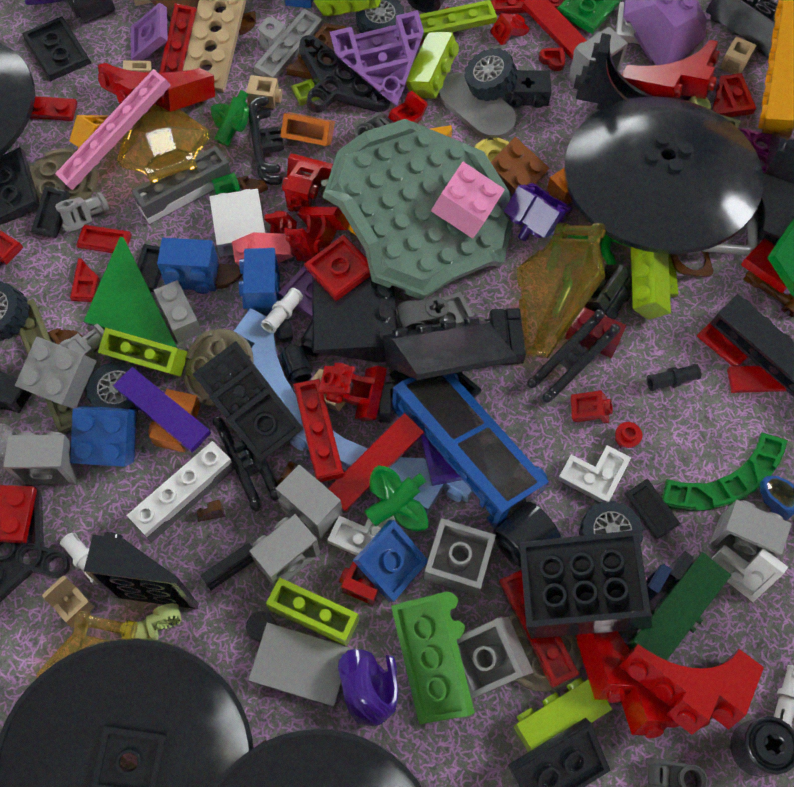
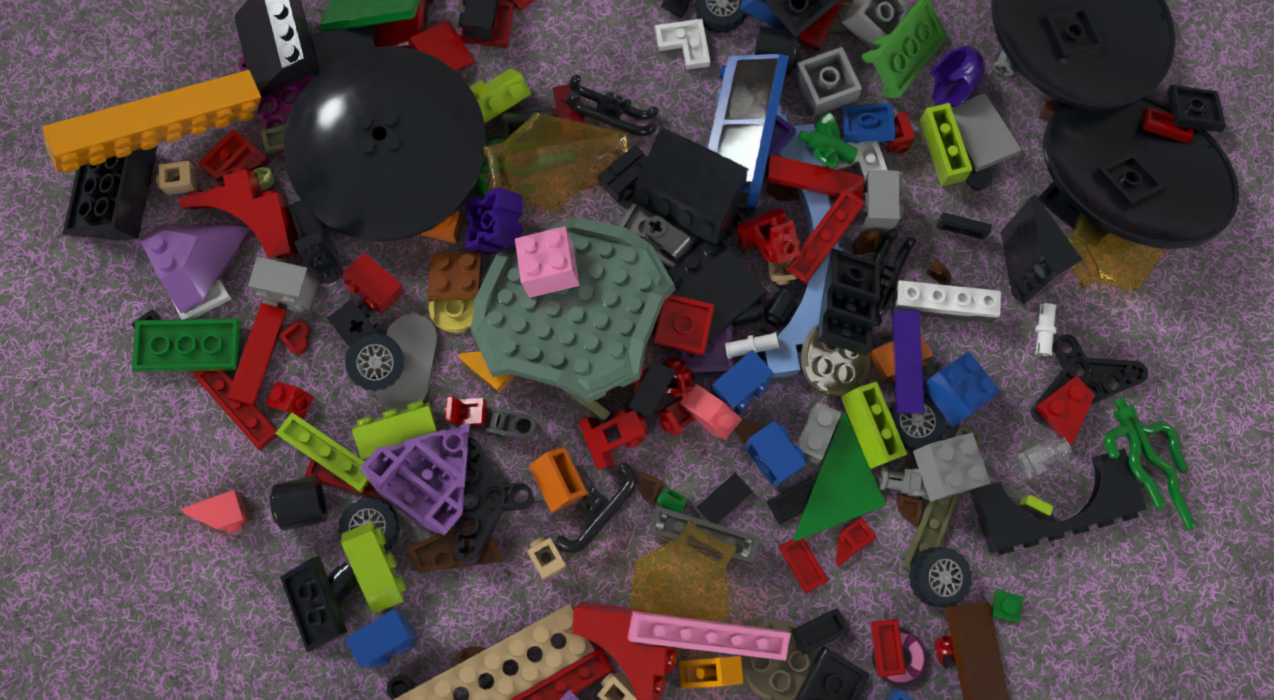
camera: 130 degrees left, 10 degrees up
light grey brick [3,432,78,485] -> none
tan bracket [42,576,94,628] -> none
light grey connector [55,192,109,231] -> none
white brick [209,189,266,257] -> none
green plant [211,90,249,147] -> none
light grey brick [250,514,320,587] -> none
light grey plate [254,9,322,78] -> none
lime tile [291,79,320,106] -> none
red bracket [571,390,613,423] -> none
red plate [615,422,643,448] -> none
black pin [646,364,702,391] -> none
none -> red brick [343,252,403,315]
none -> red tile [408,20,475,72]
none -> black tile [626,358,676,417]
none -> black tile [696,472,753,524]

